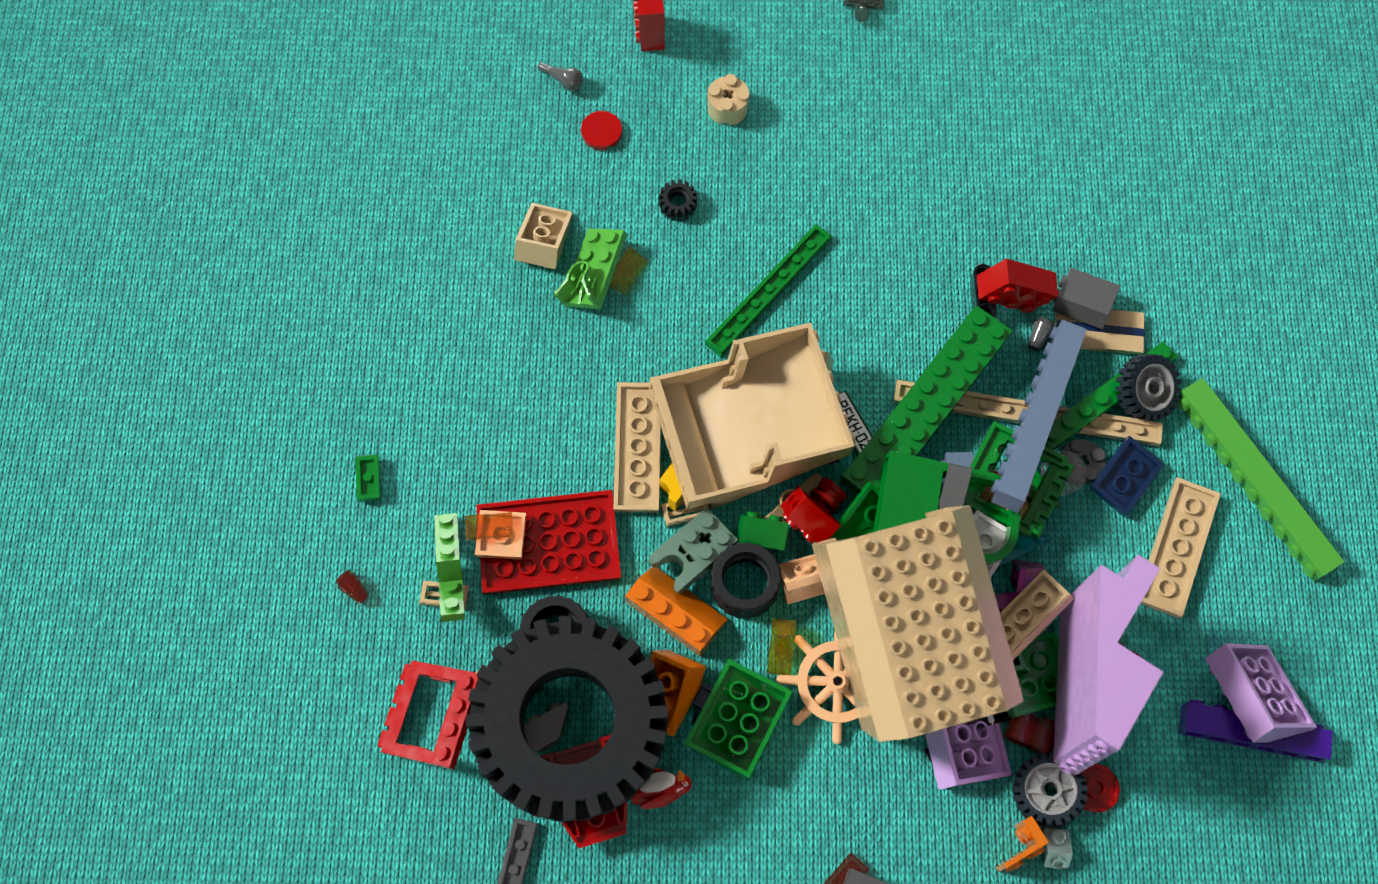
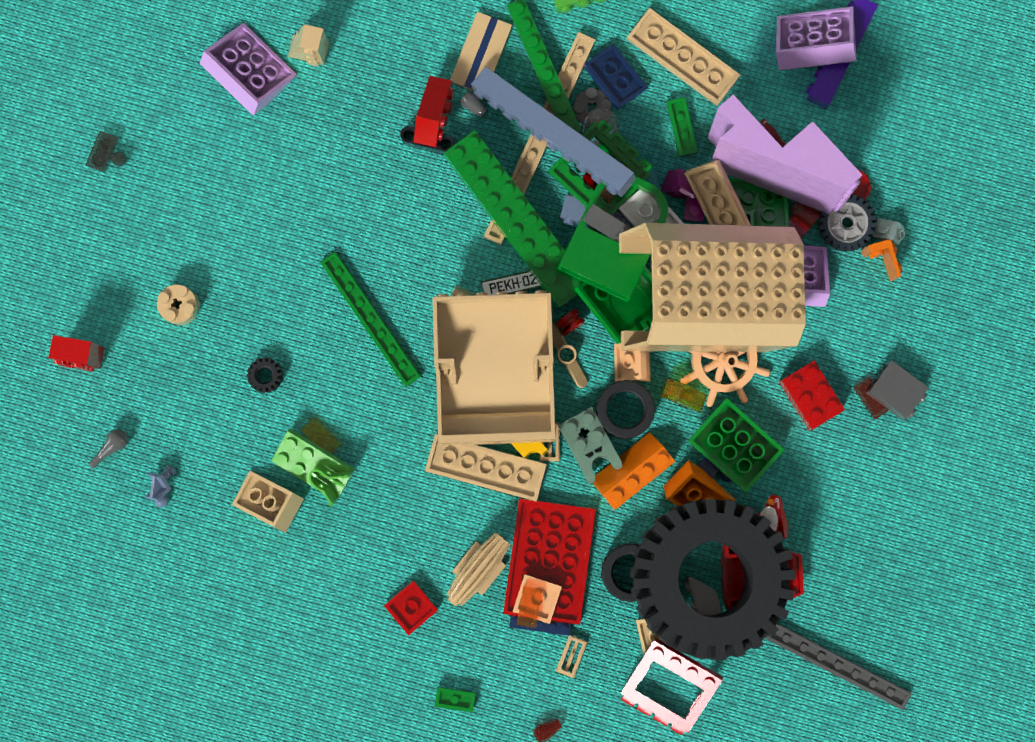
camera: 75 degrees left, 15 degrees up
bright green bracket [434,513,465,622] -> none
red tile [581,111,622,150] -> none
green brick [737,511,789,550] -> none
red piece [780,486,840,544] -> none
dark grey brick [1052,268,1121,329] -> none
wheel [1115,354,1182,421] -> none
none -> sand blue piece [145,465,175,508]
none -> lavender slope [200,23,297,115]
none -> tan wedge [288,24,329,66]
none -> red plate [384,581,438,636]
none -> tan plate [447,532,510,607]
none -> dark blue piece [509,615,571,636]
none -> green plate [666,97,698,157]
none -> red brick [779,360,845,431]

